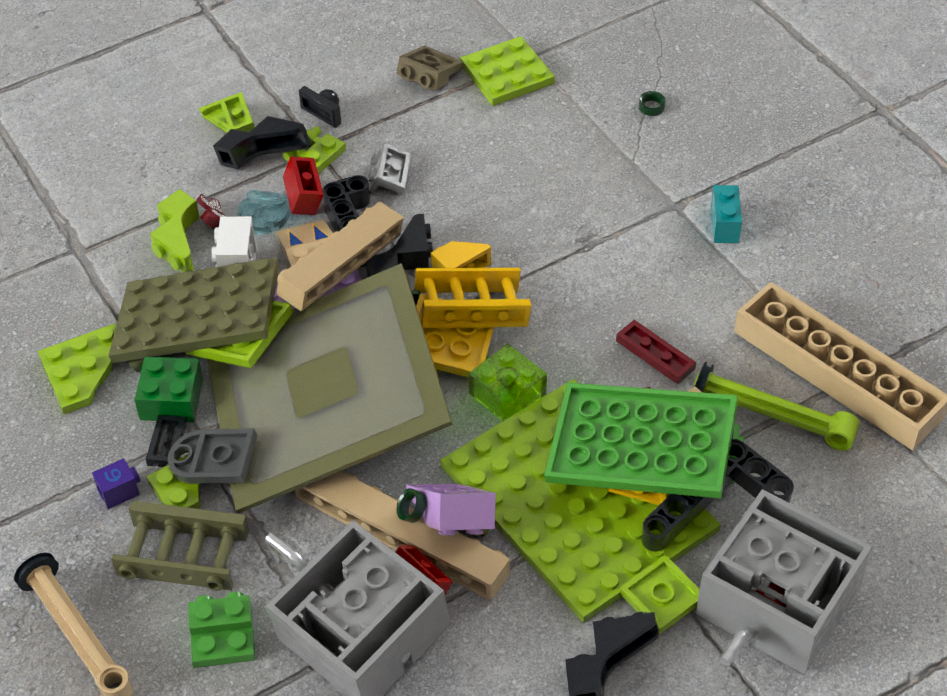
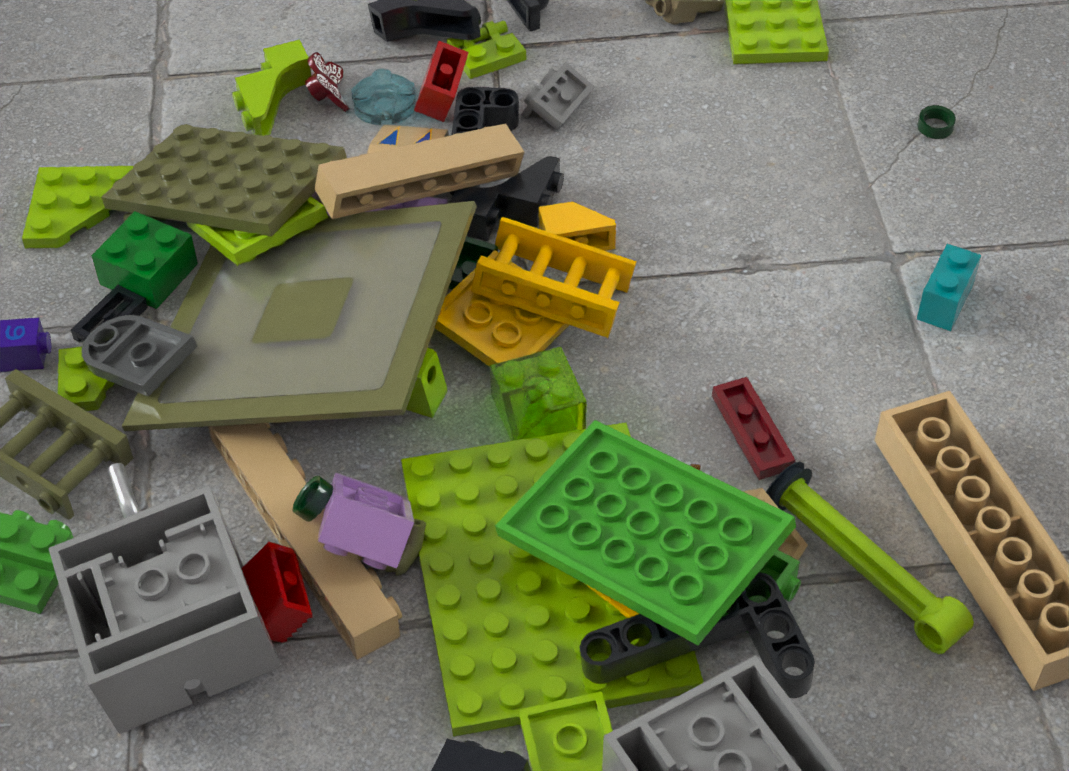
camera: 25 degrees right, 0 degrees up
white brick [212,216,257,267] -> none

